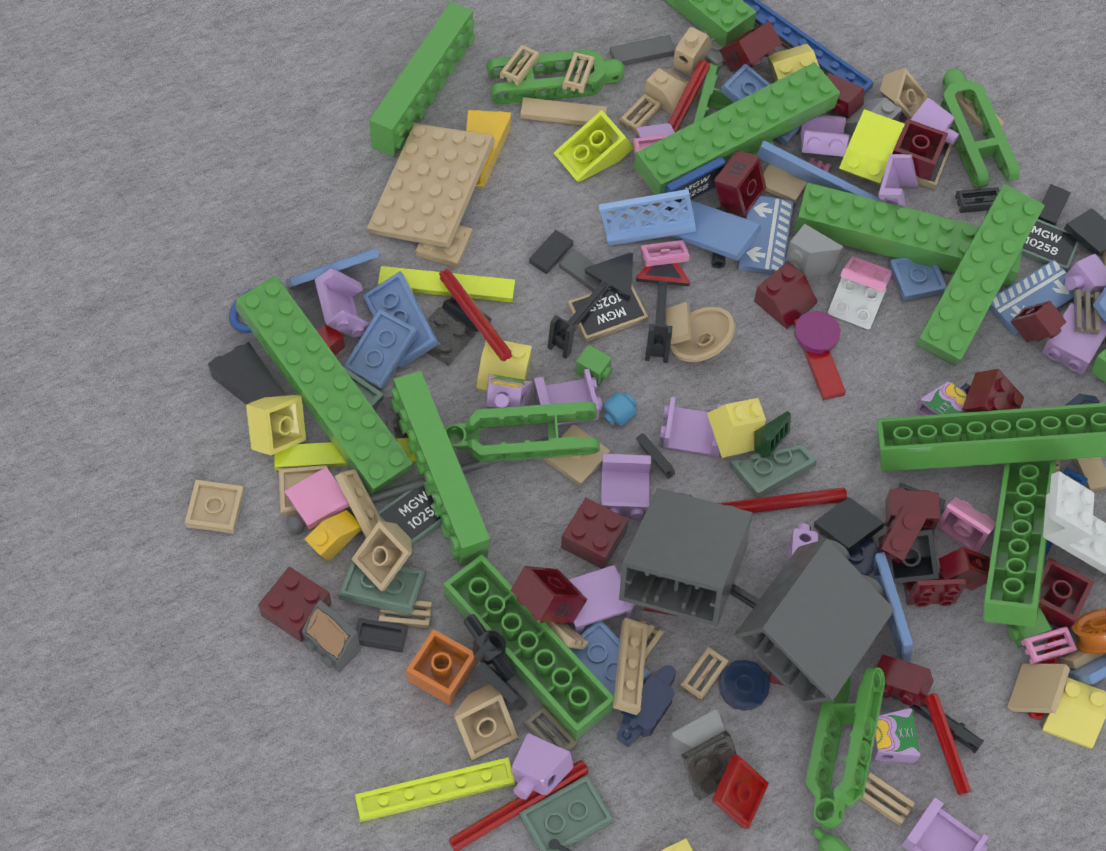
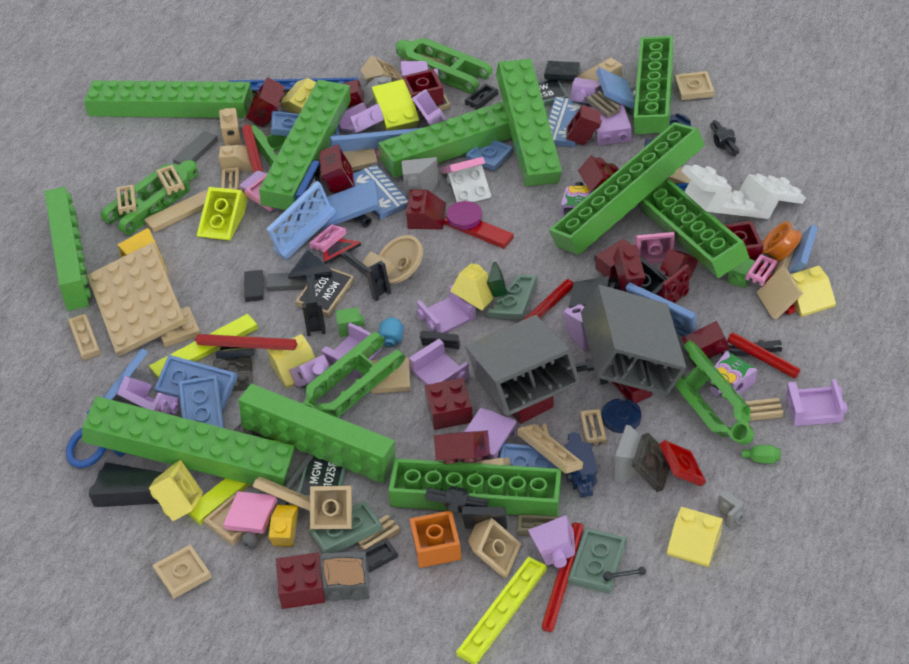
camera: 35 degrees left, 15 degrees down
none -> tan tile [68,314,101,361]

